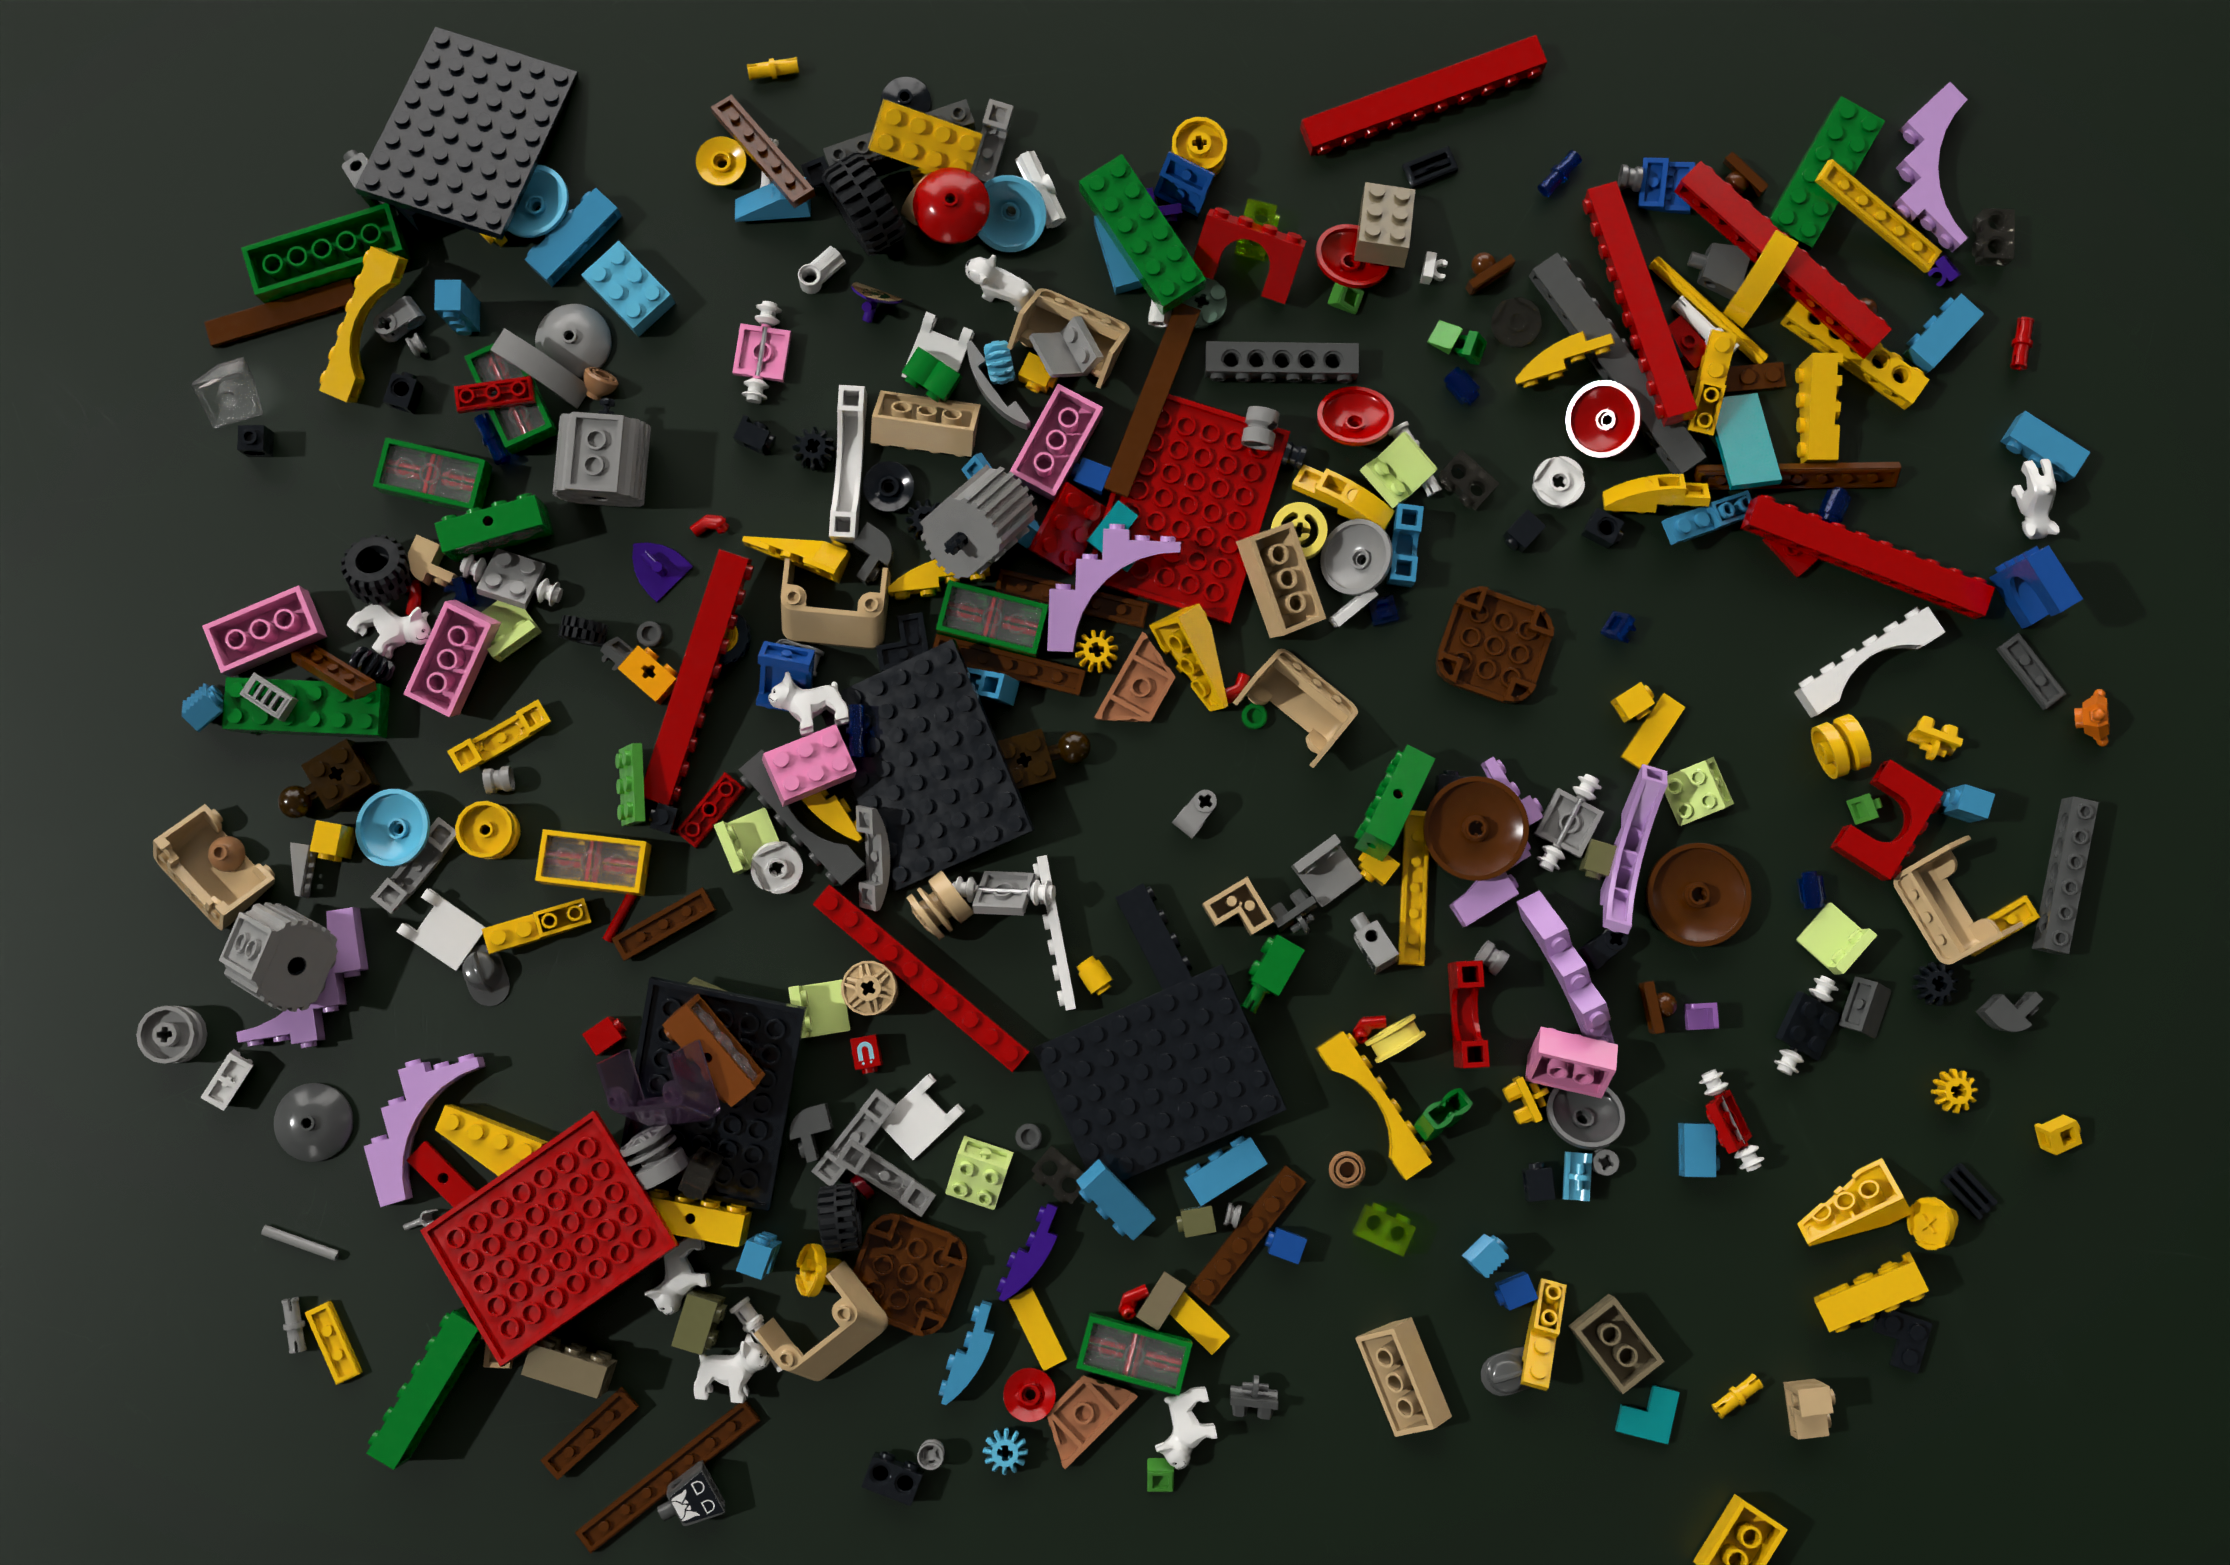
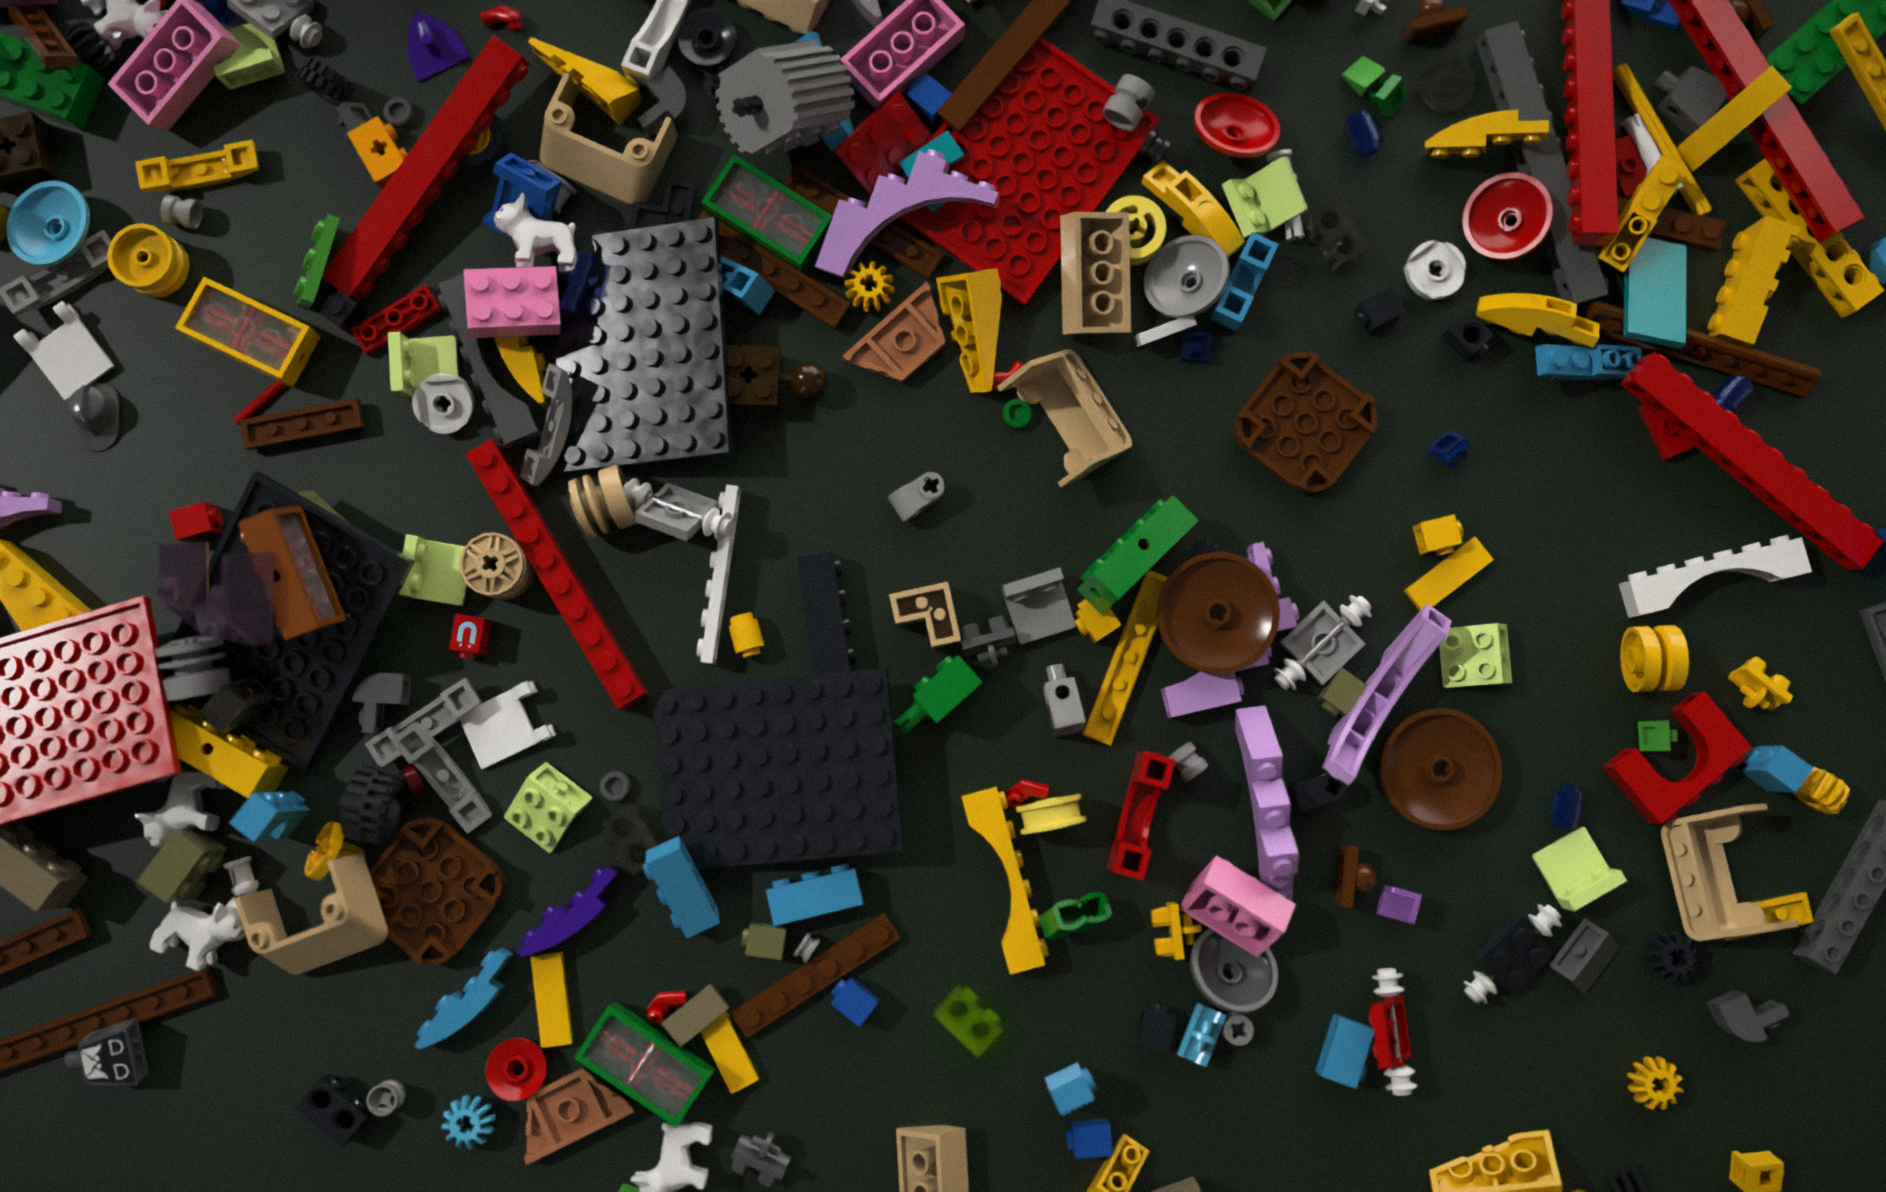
camera: 20 degrees right, 0 degrees up
yellow slope [482,898,591,955] -> none
yellow slope [888,559,991,600] -> none
medium nougat brick [1329,1151,1365,1188] -> none
none -> yellow gear [1792,767,1850,814]

